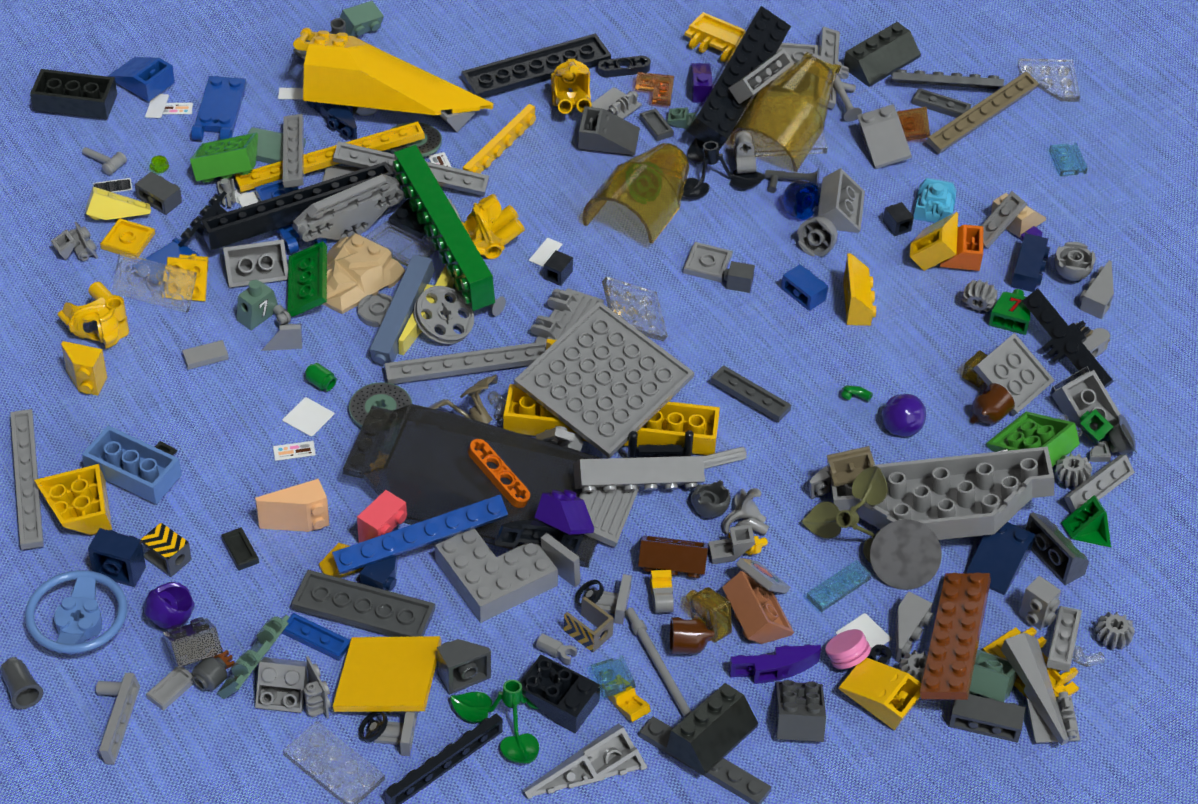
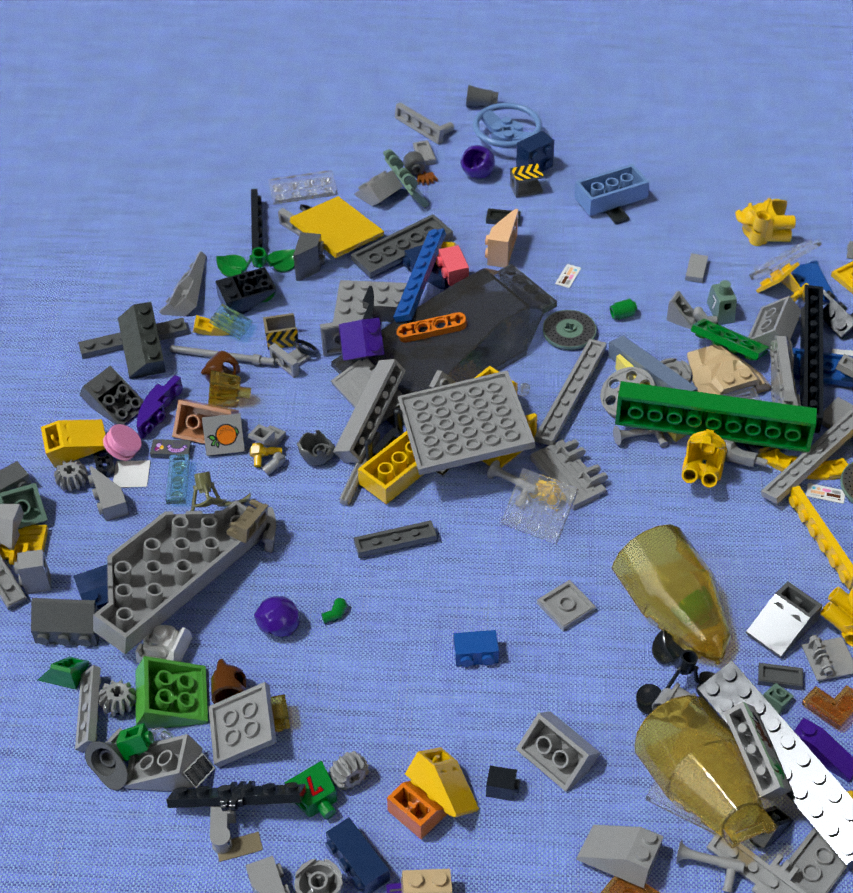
camera: 130 degrees right, 0 degrees up
light grey plate [10,409,44,550] -> none
yellow wedge [34,464,112,535] -> none
yellow slope [61,341,108,396] -> none
clear smoke brick [163,617,223,668] -> none
blue tile [281,613,351,661] -> none
white sticker [282,397,335,436] -> none
light grey hinge [304,656,331,719] -> none
dark tan plant [416,375,498,429] -> none
white sticker [529,238,563,267] -> none
light grey bar [536,633,577,665] -> none
black brick [544,250,573,286] -> none
reddish brown slope [638,535,709,578] -> none
leg [650,570,674,613] -> none
light grey piece [723,488,766,534] -> none
dark grey brick [724,261,755,293] -> none
dark grey piece [765,168,819,193] -> none
clear blue cylinder [783,180,820,220] -> none
light grey cylinder [797,216,838,257] -> none
yellow slope [843,253,876,326] -> none
flat silver sticker [870,519,942,590] -> none
medium azure brick [913,178,957,223] -> none
dark orange plate [920,573,991,700] -> none
light grey tile [981,191,1027,248] -> none
none -> dark grey tile [150,439,192,459]

